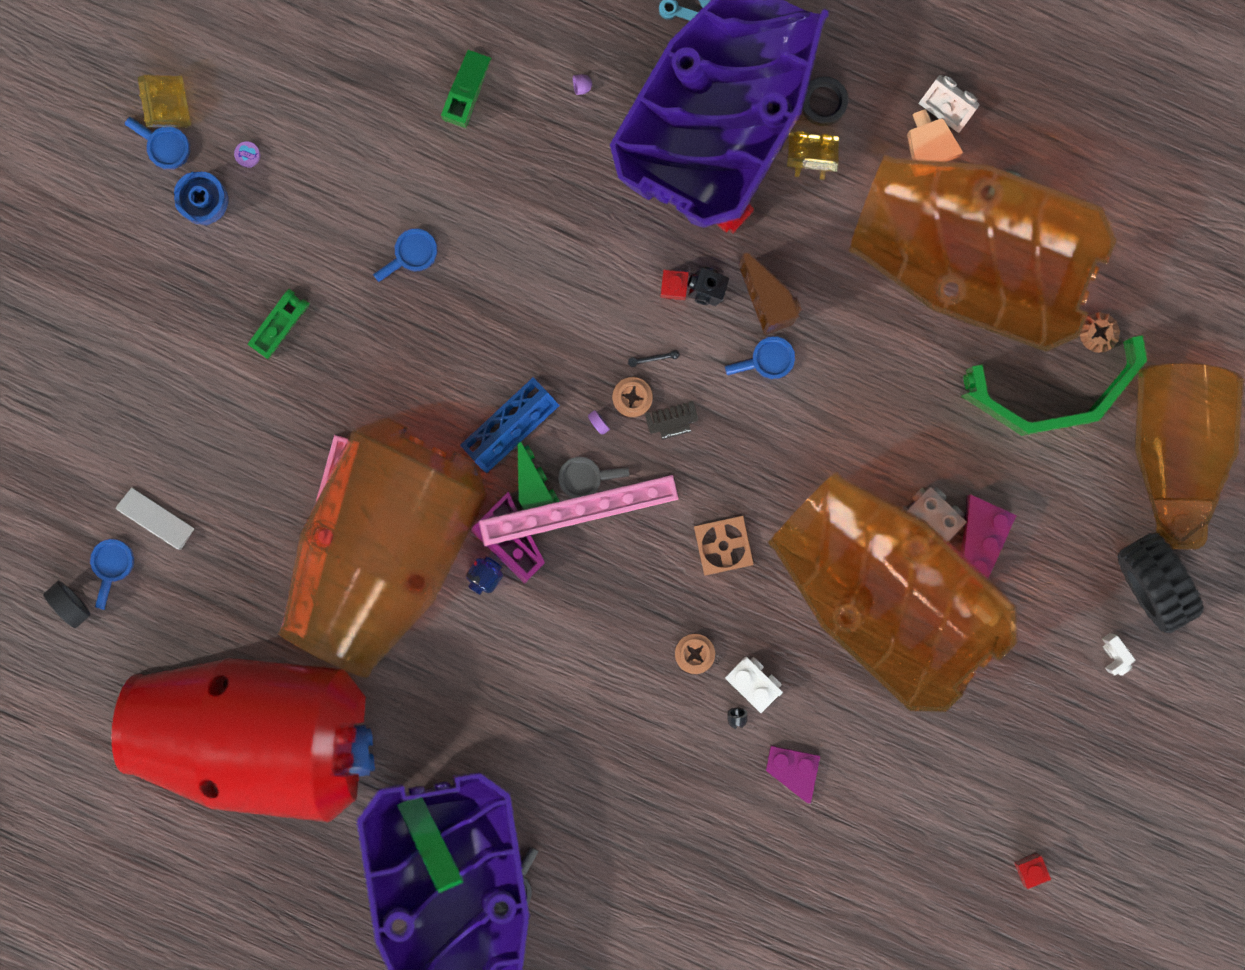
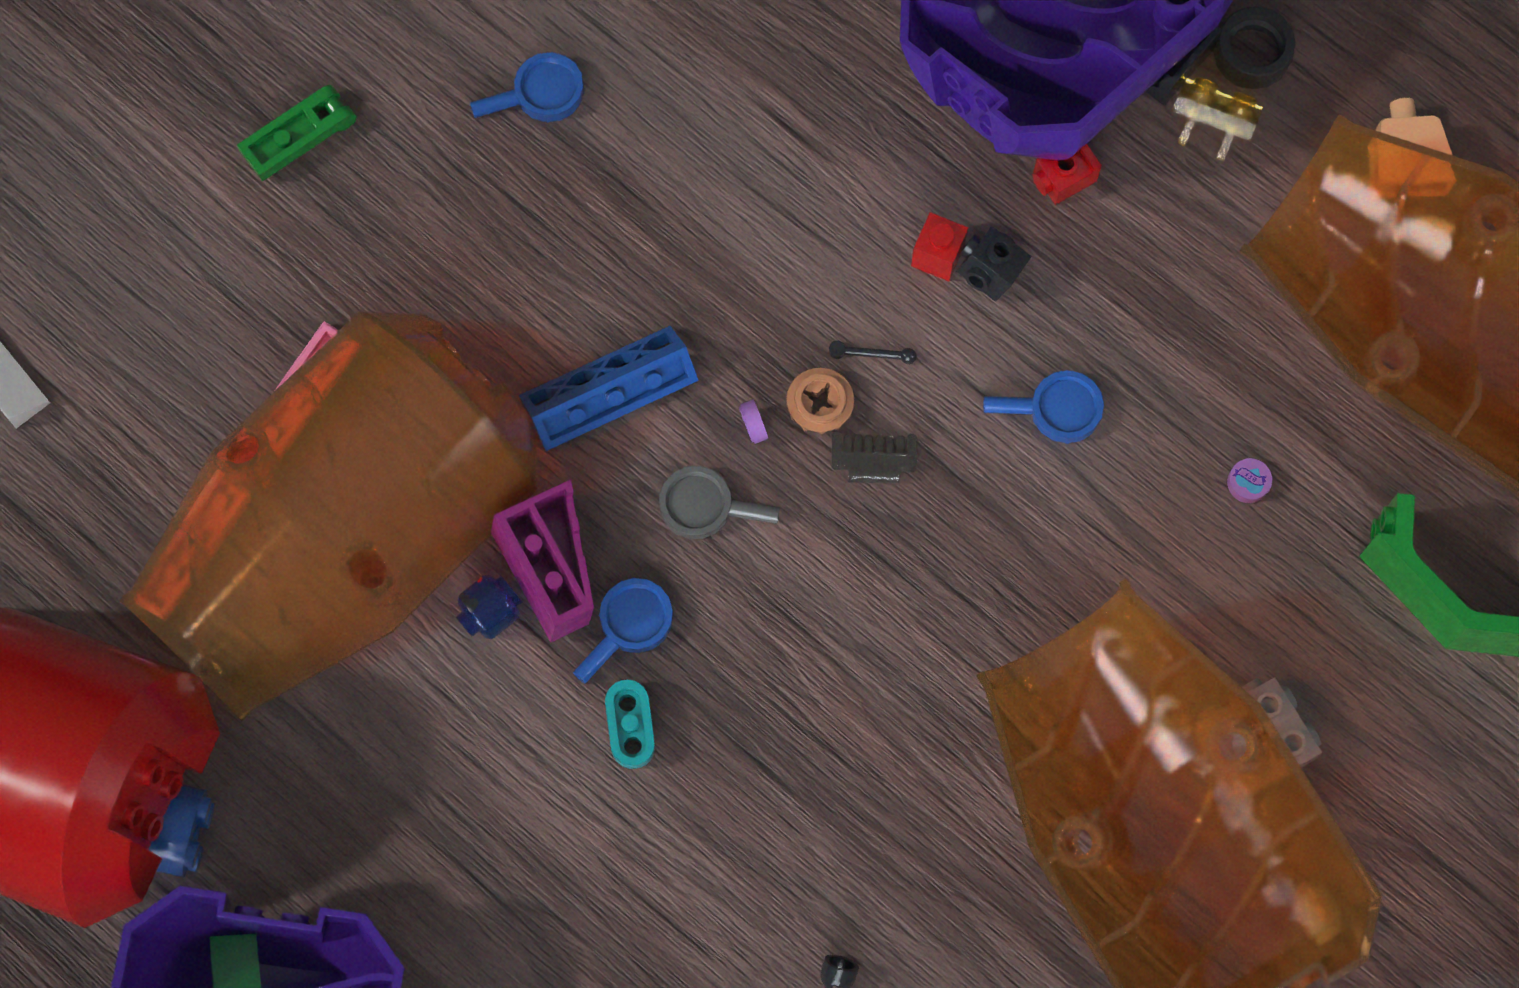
camera: 15 degrees right, 15 degrees down
bright pink tile [478,475,679,546] -> none
green slope [518,442,560,510] -> none
nougat gear [675,634,715,674] -> none
nougat piece [694,516,754,576] -> none
white bracket [725,656,783,713] -> none
reddish brown slope [738,252,801,336] -> none
white bracket [918,75,980,133] -> none
magenta wedge [959,495,1017,585] -> none
none -> blue piece [573,578,673,684]
none -> teal plate [605,680,655,769]
none -> medium lavender tile [1227,458,1272,503]

